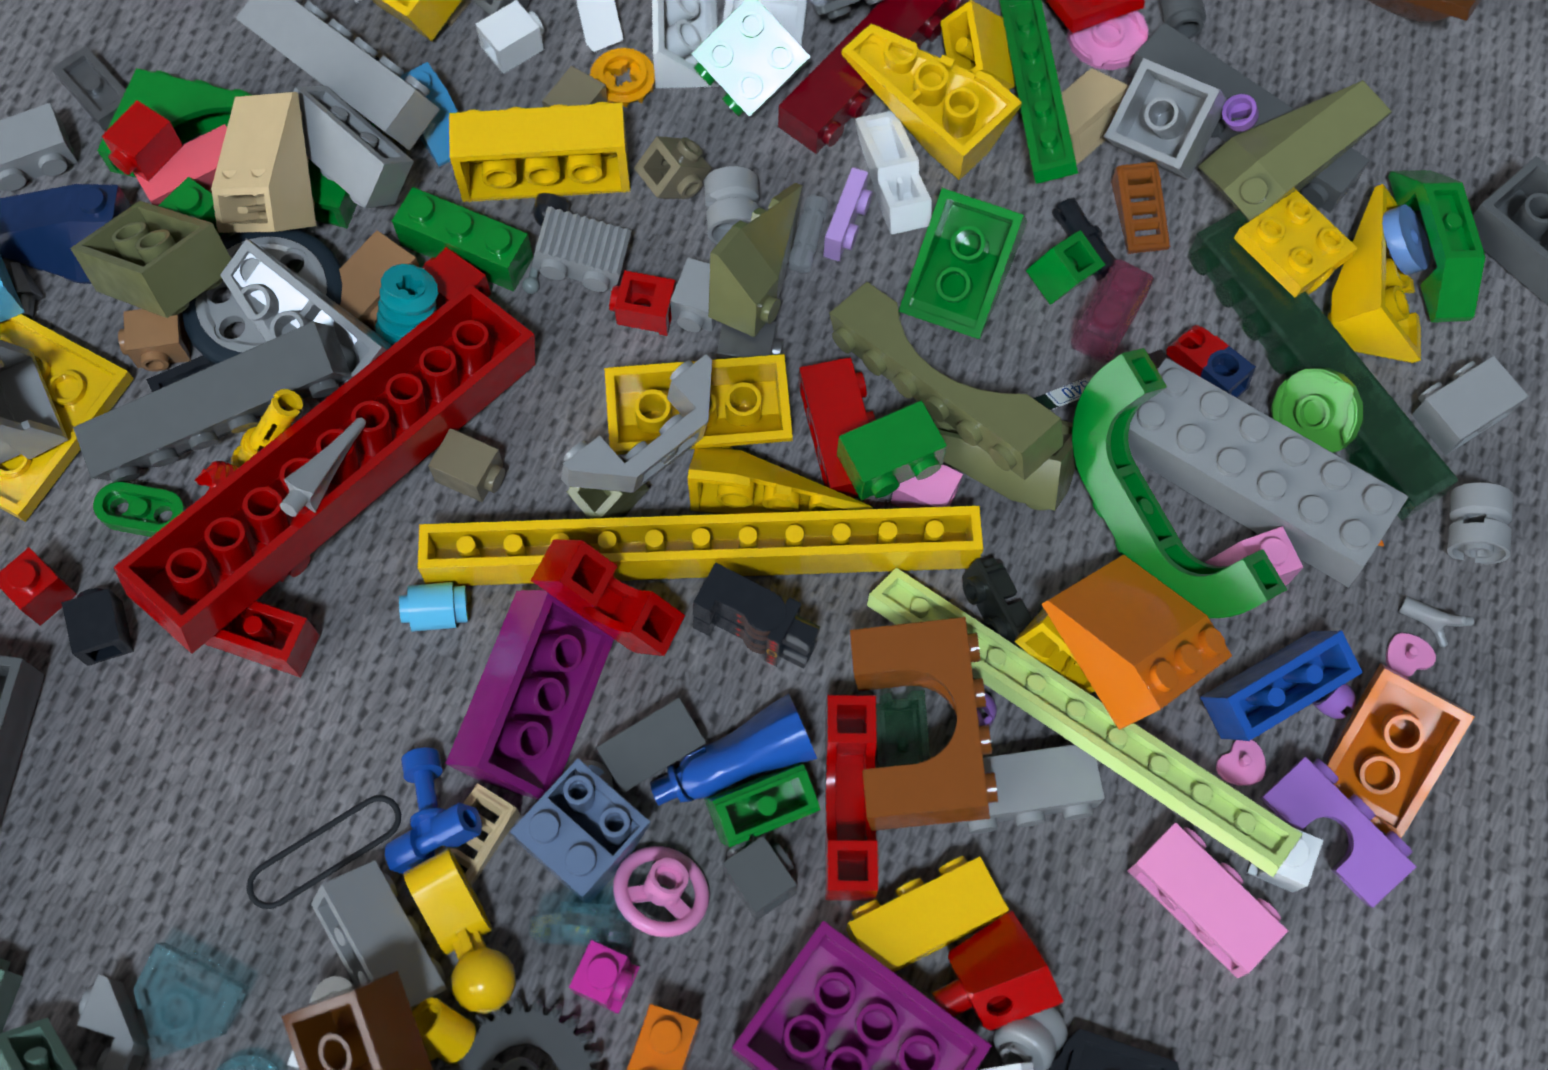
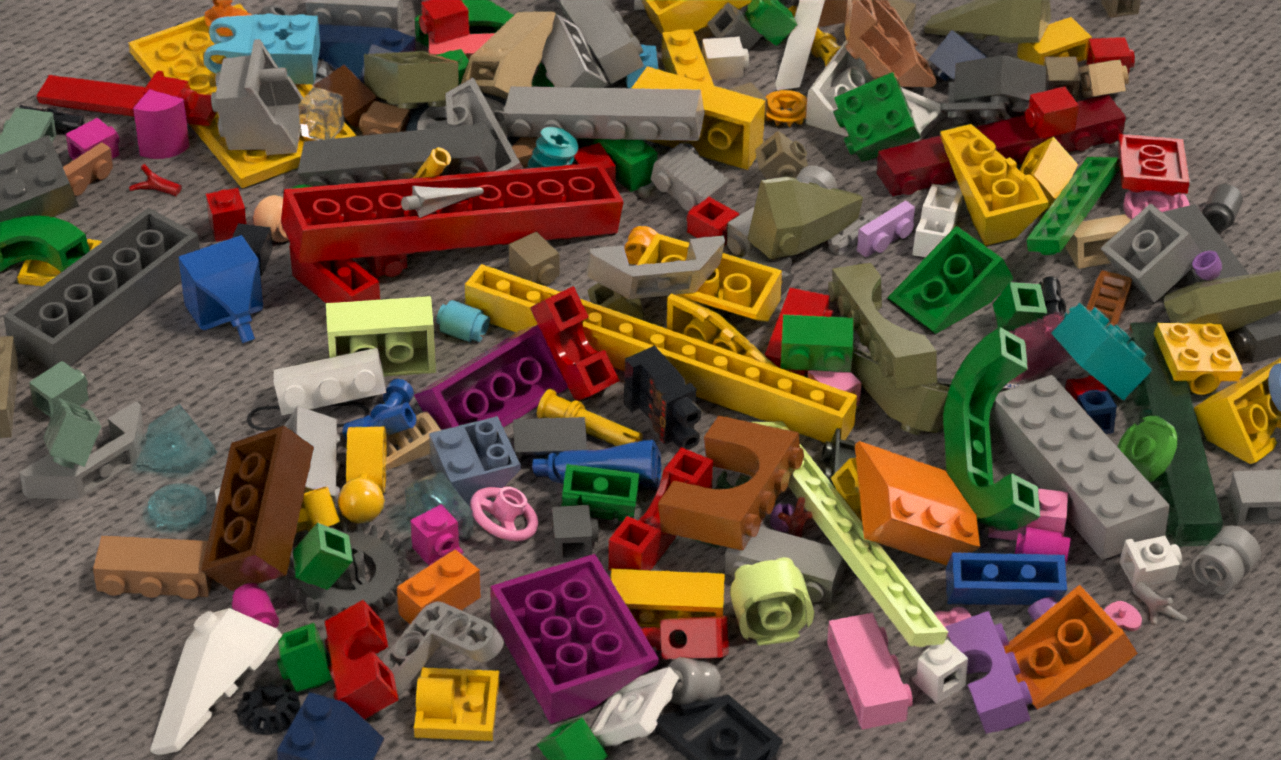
camera: 30 degrees right, 25 degrees down
none -> blue piece [178,235,263,343]
none -> light nougat head [253,195,289,242]
none -> white brick [274,348,386,415]
none -> clear brick [298,87,344,140]
none -> reddish brown brick [313,65,379,127]
none -> yellowish green brick [326,296,436,376]
none -> light grey brick [503,86,705,141]
none -> yellow pin [536,389,643,446]
none -> light orange wheel [624,226,657,265]
none -> yellow brick [662,29,714,86]
none -> yellowish green brick [730,557,814,645]
none -> clear red bar [778,497,813,538]
none -> dark pink brick [1015,527,1070,565]
none -> teal brick [1051,302,1152,401]
none -> white brick [1119,536,1182,588]

